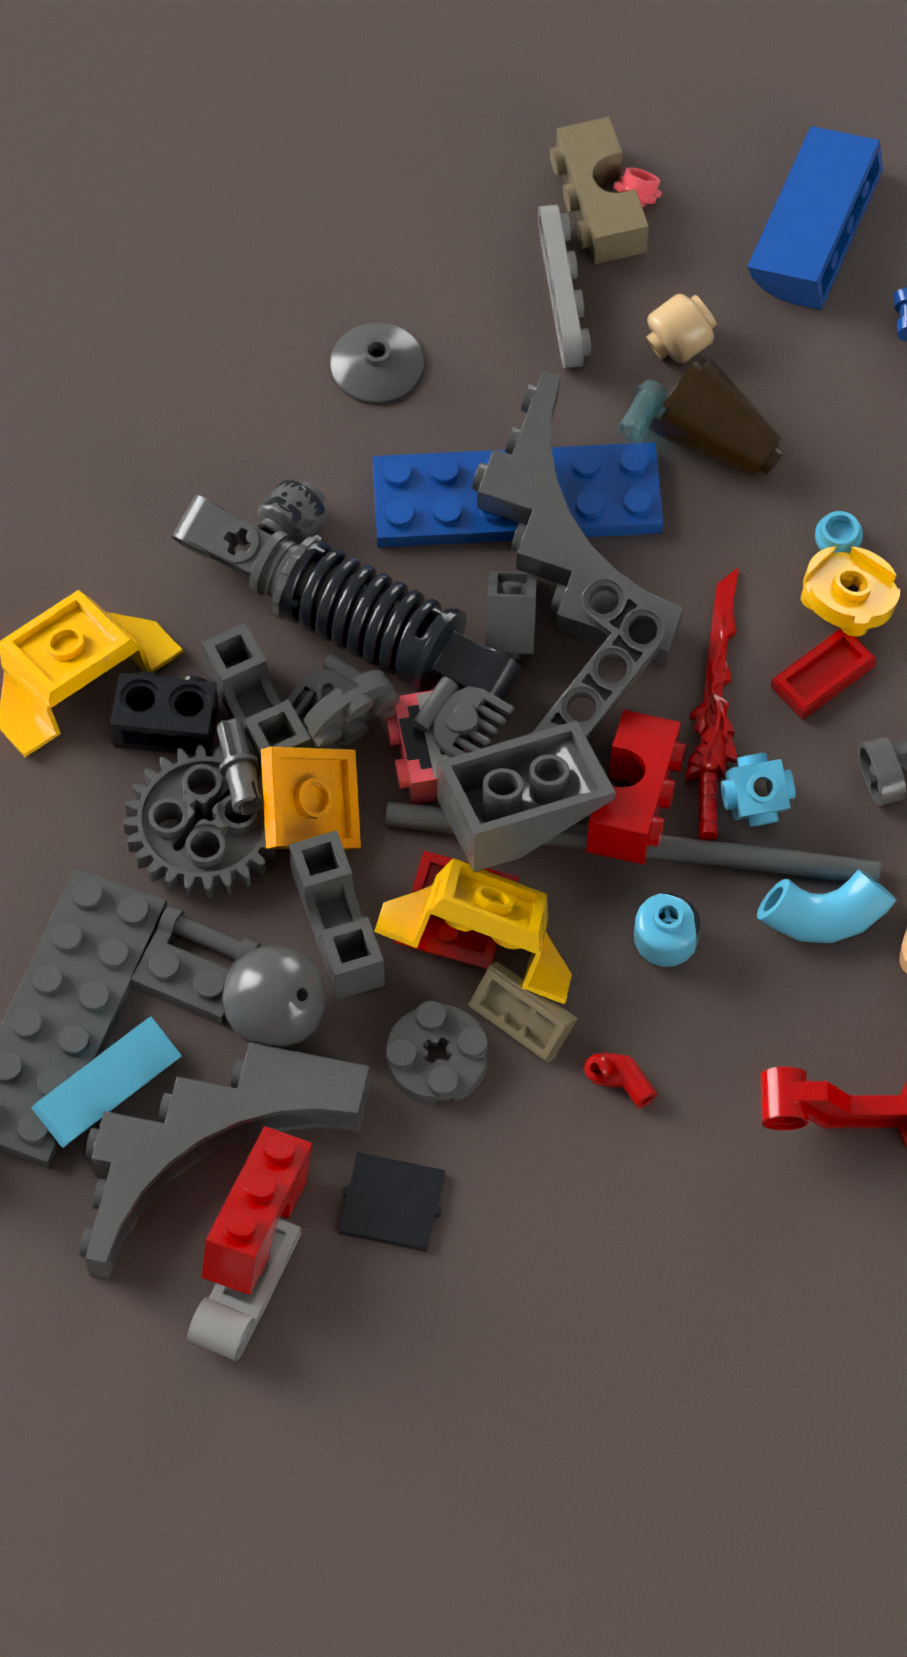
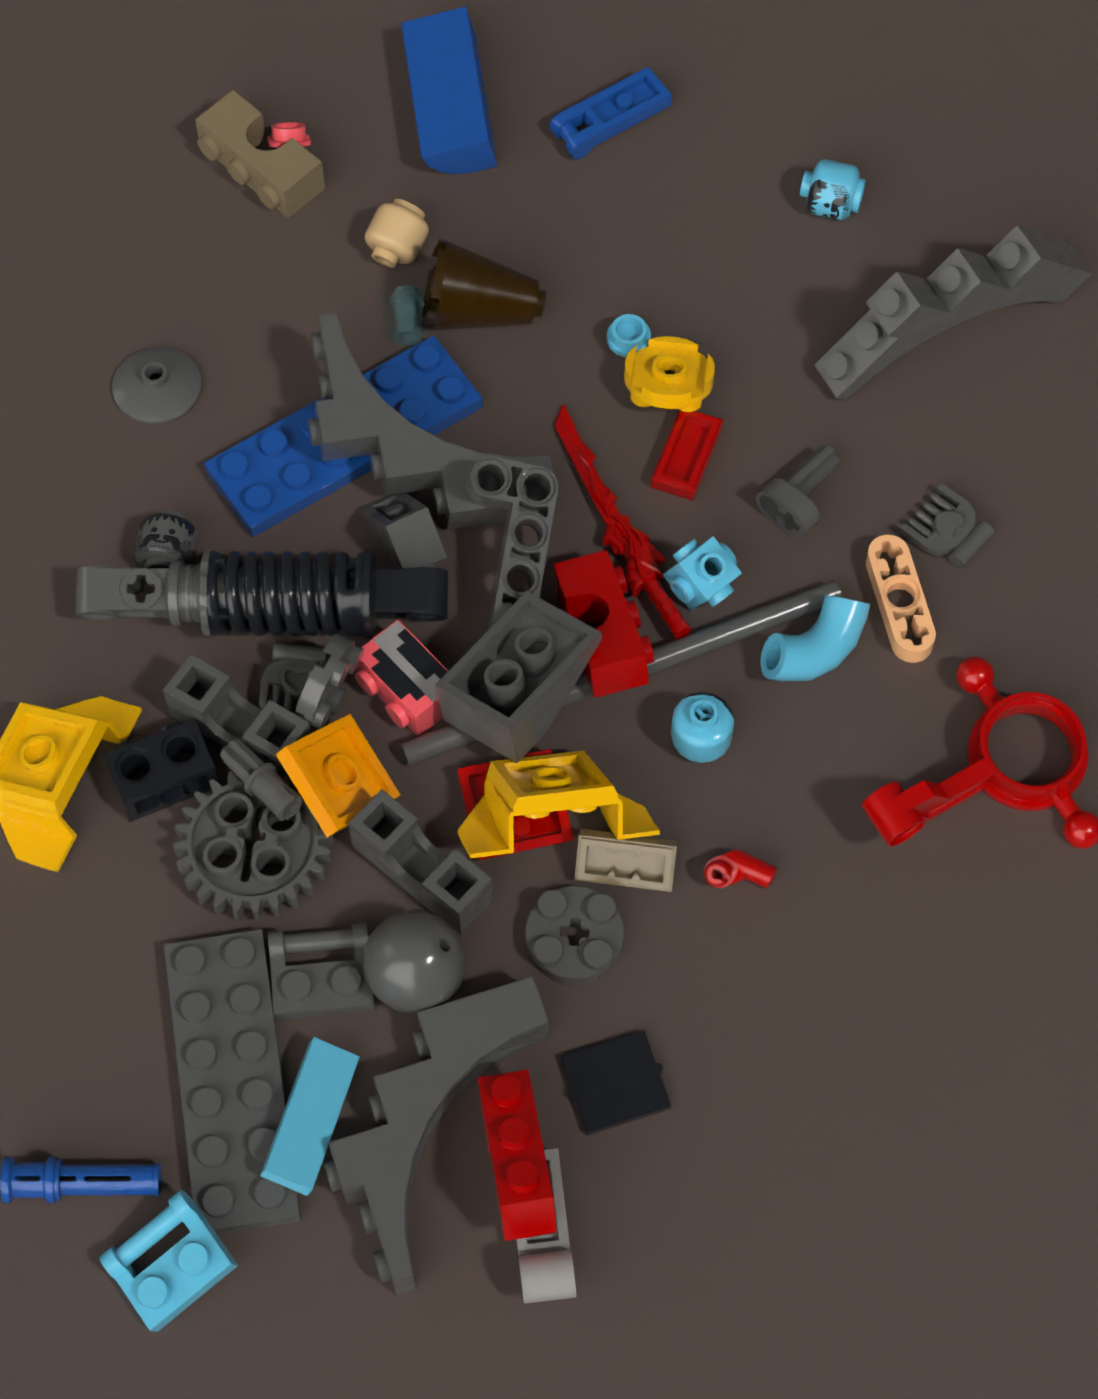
camera: 30 degrees left, 0 degrees up
dark grey piece [413,677,514,757] -> none
light grey plate [538,204,591,369] -> none

